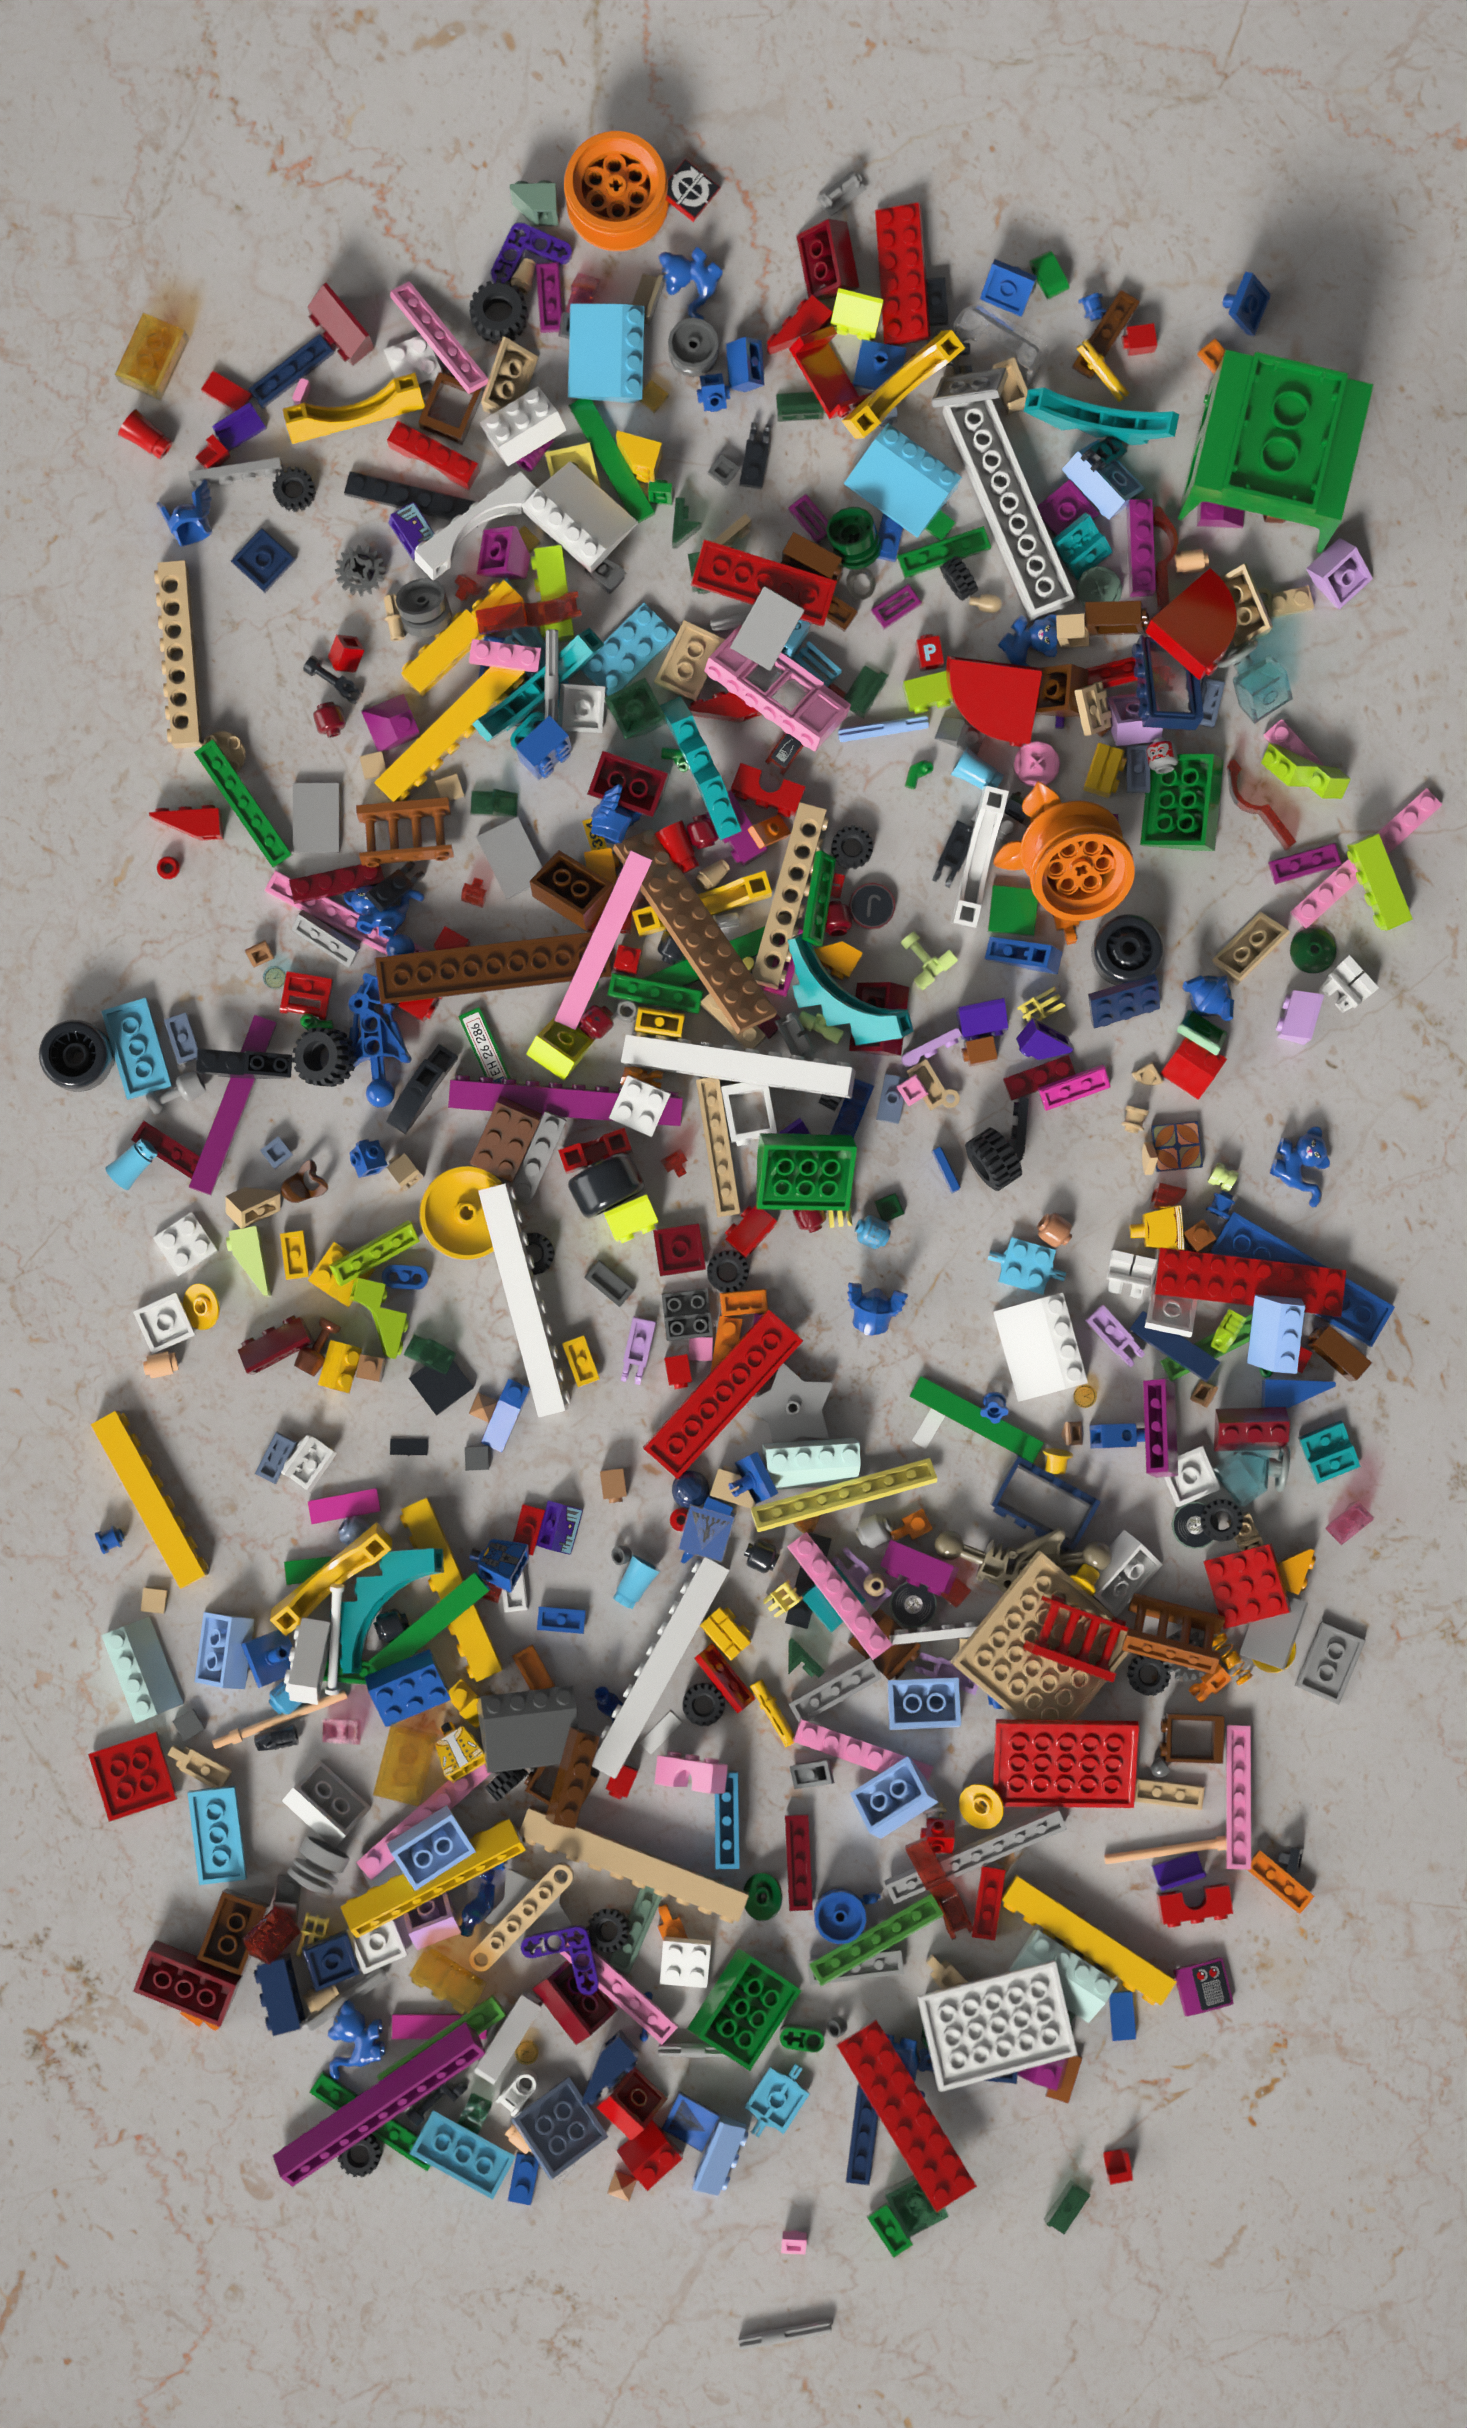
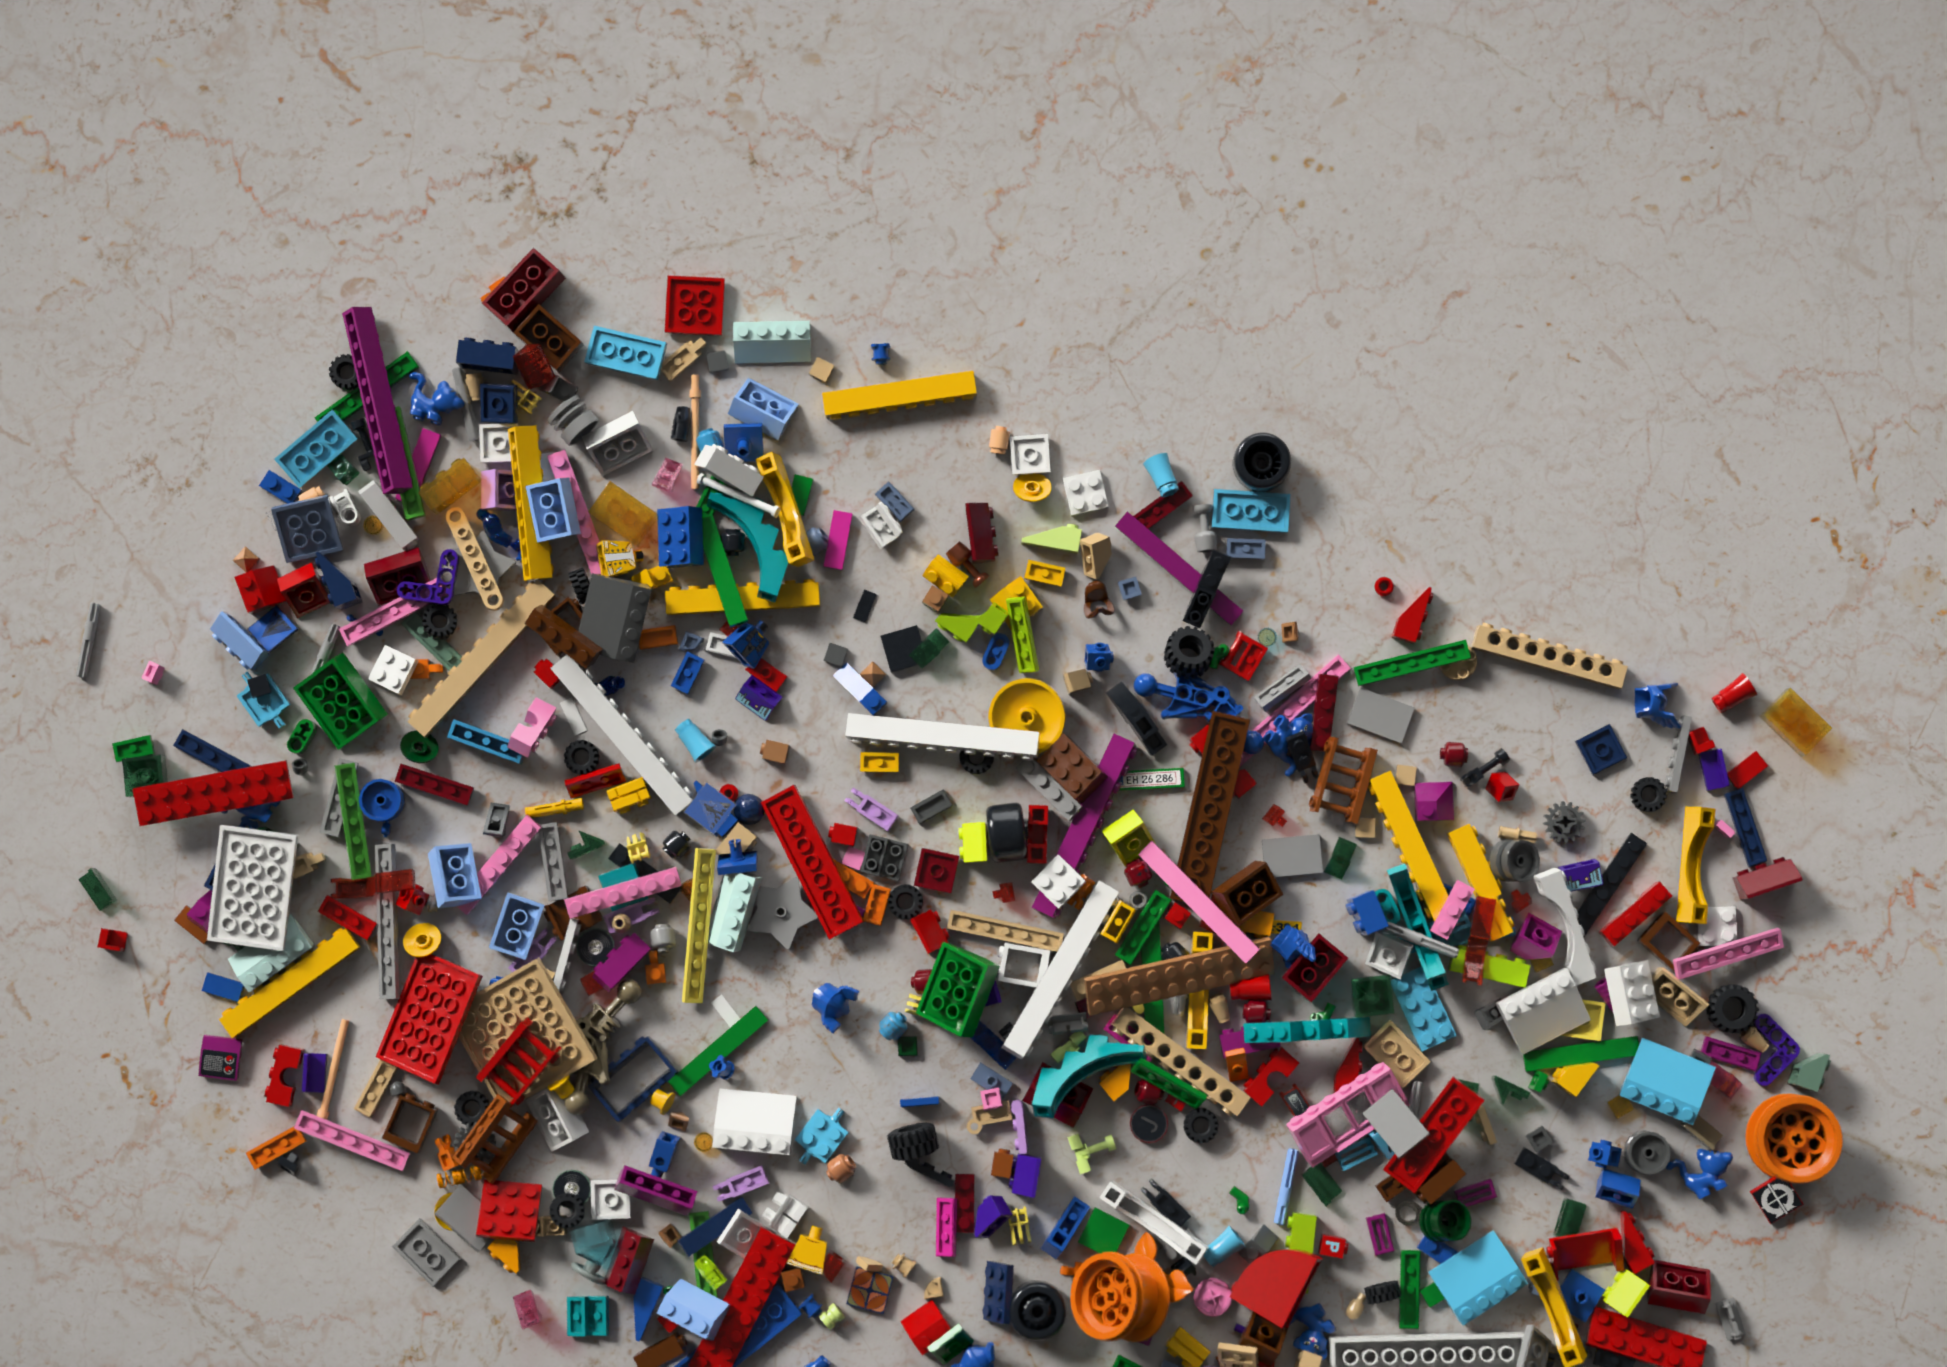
camera: 110 degrees right, 0 degrees up
none -> black tile [247,674,272,699]
none -> sand blue tile [679,631,704,651]

